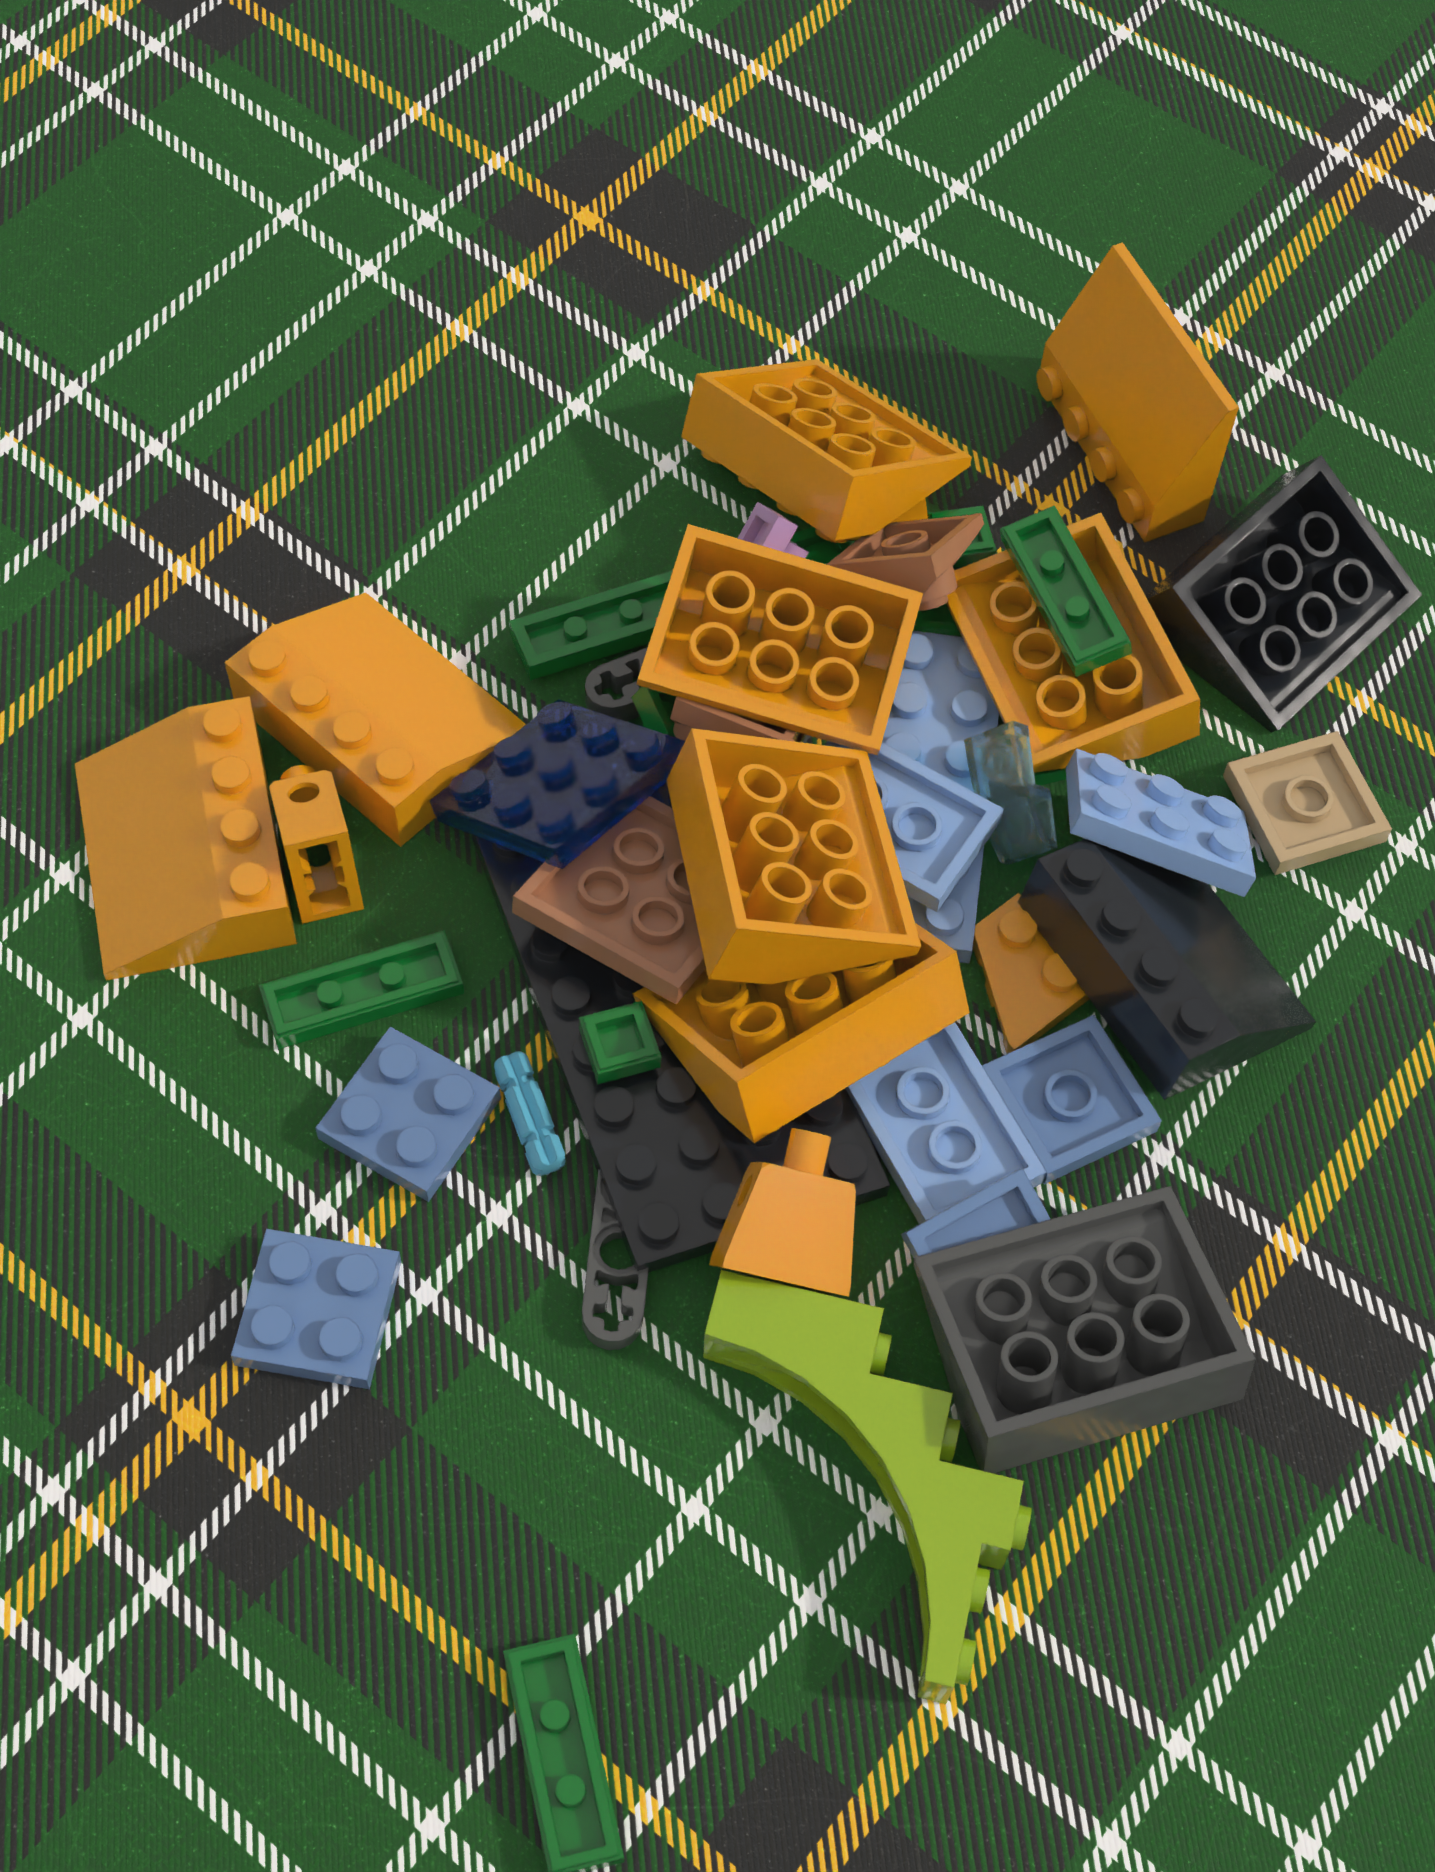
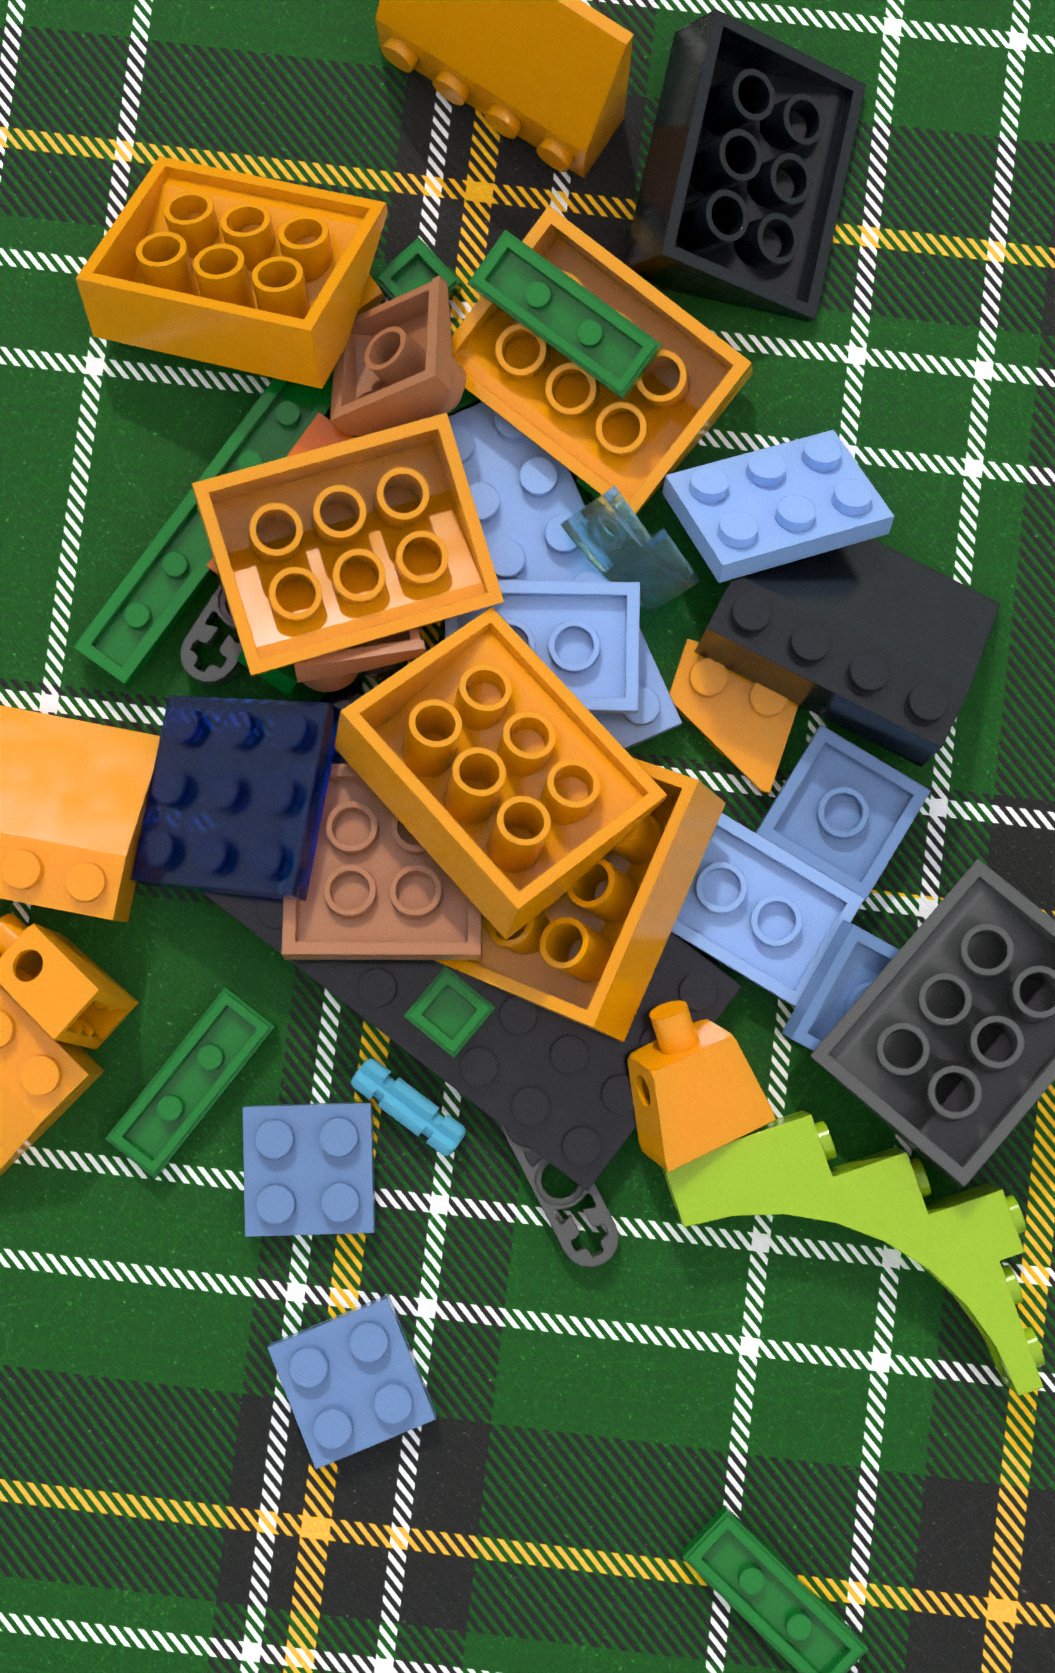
camera: 30 degrees left, 25 degrees up
lavender tile [738,502,809,558] -> none
tan plate [1223,731,1392,875] -> none

